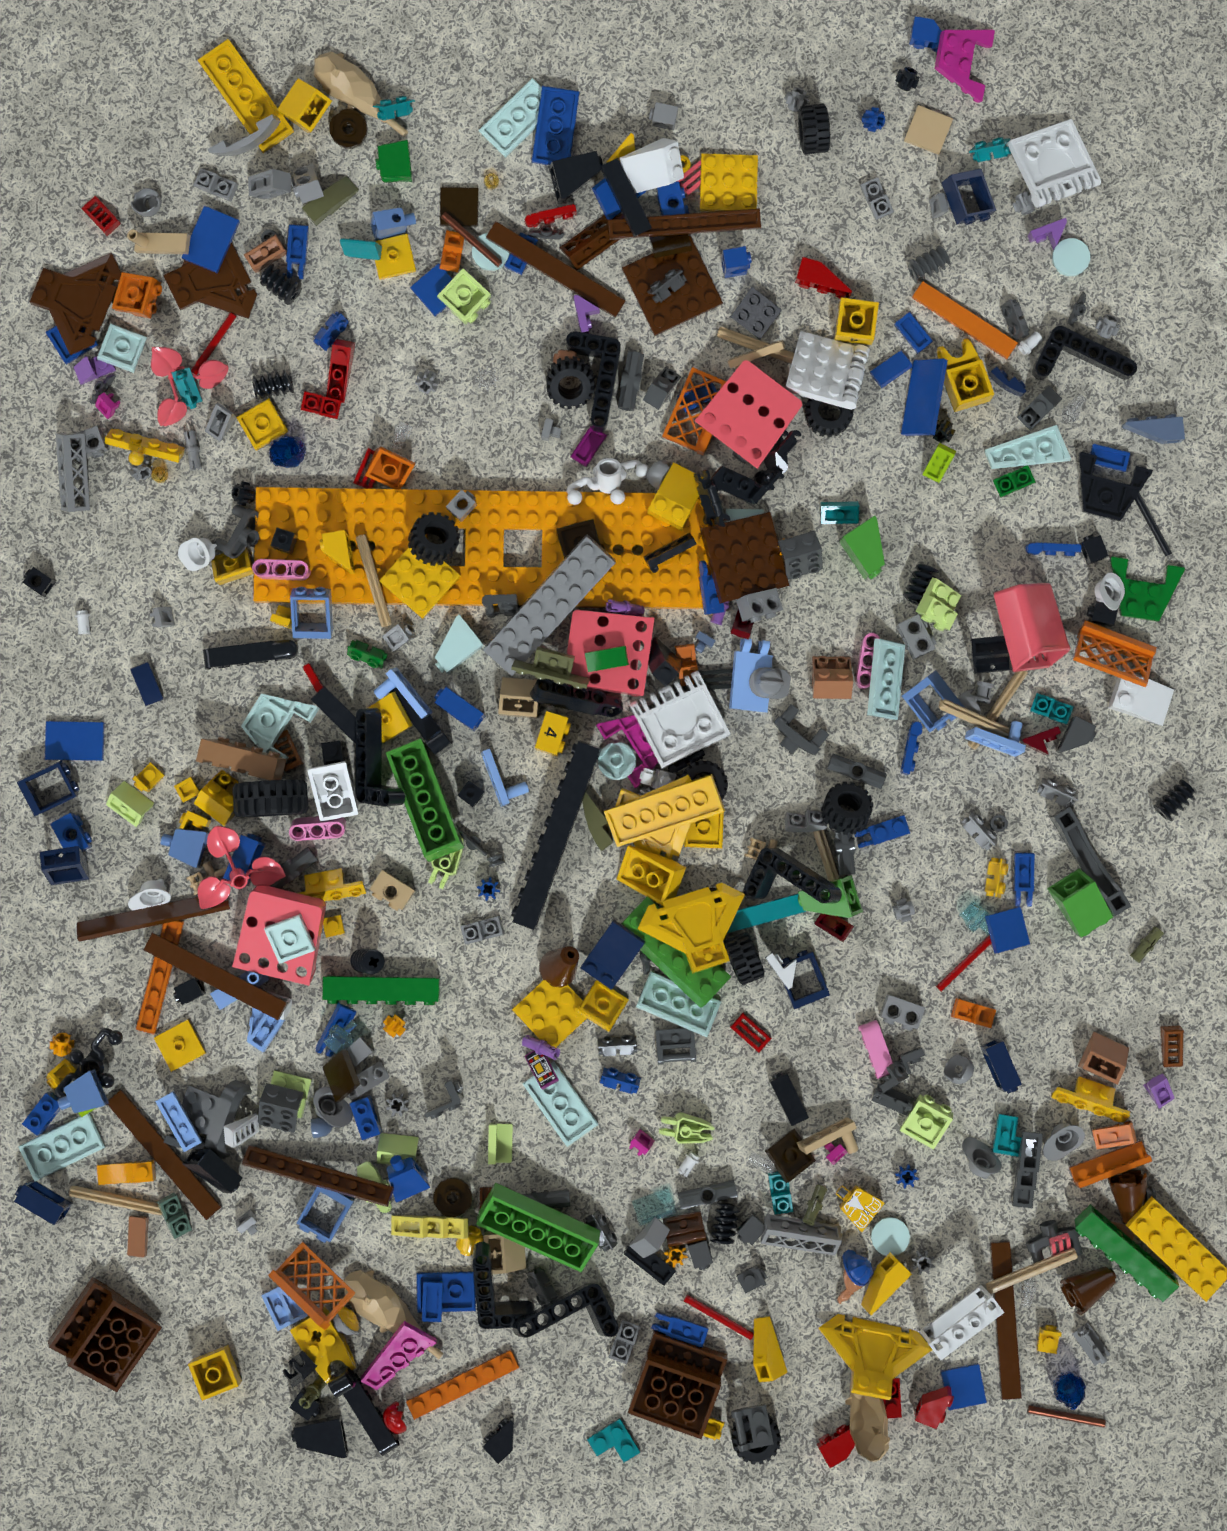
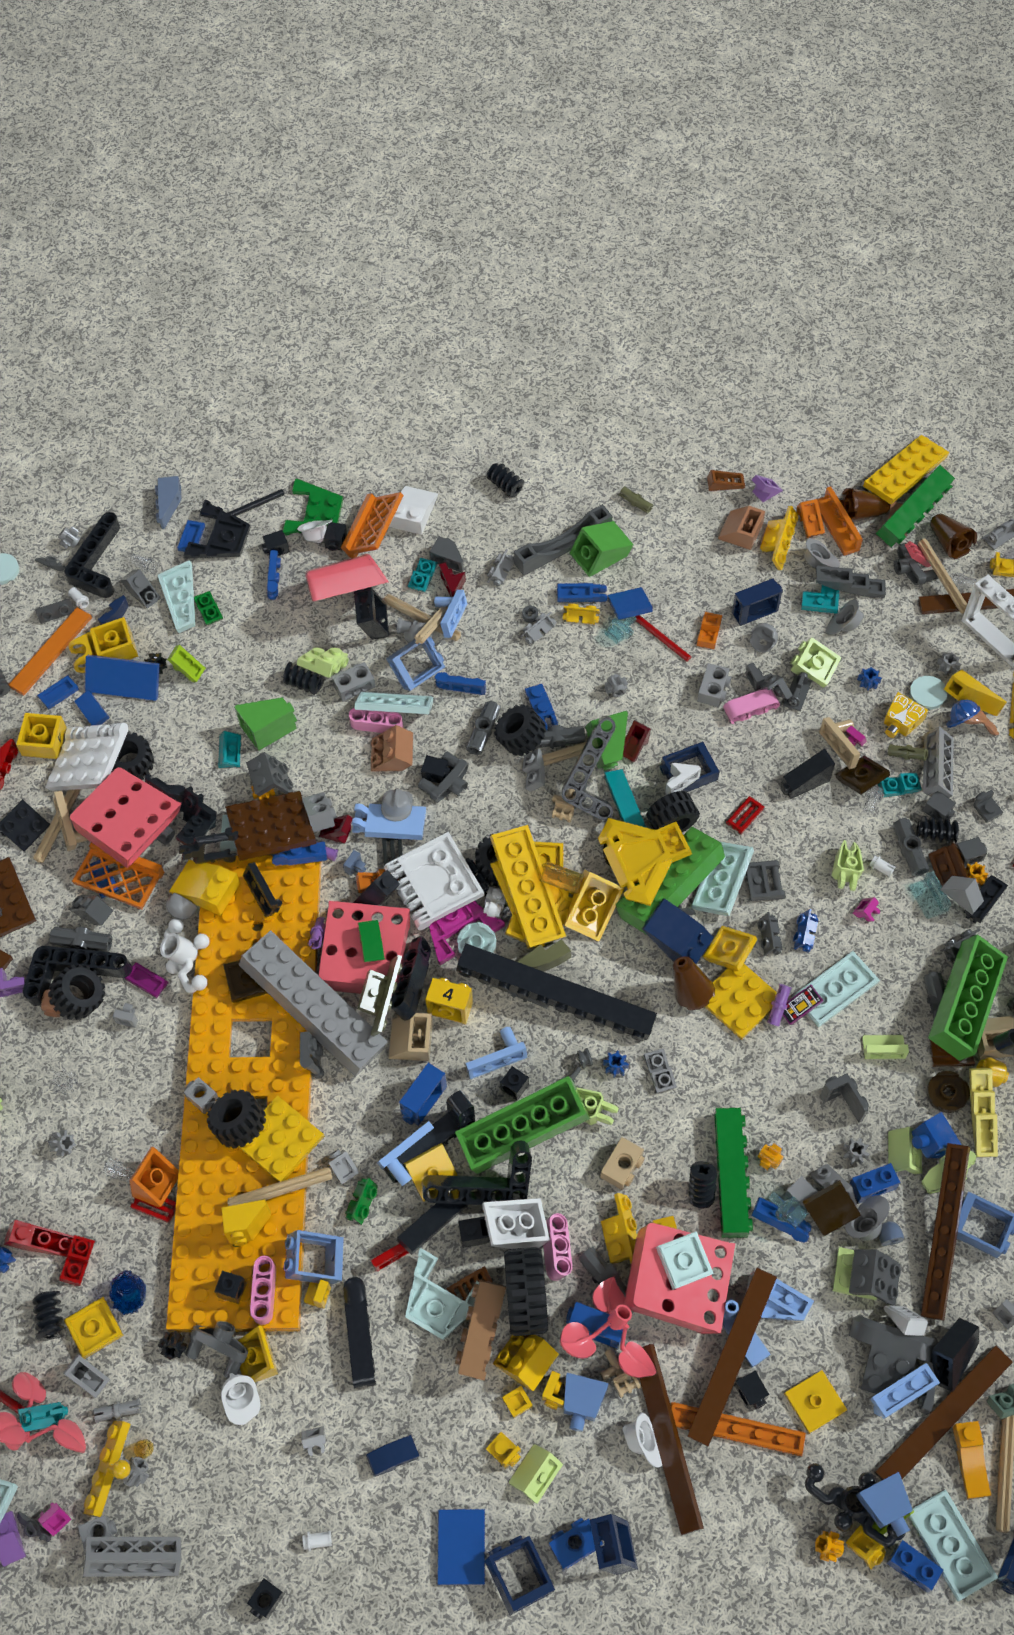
camera: 85 degrees left, 25 degrees down
light aqua slope [435,615,484,674] -> none
none -> black brick [421,755,451,783]
none -> clear yellow panel [540,861,584,894]

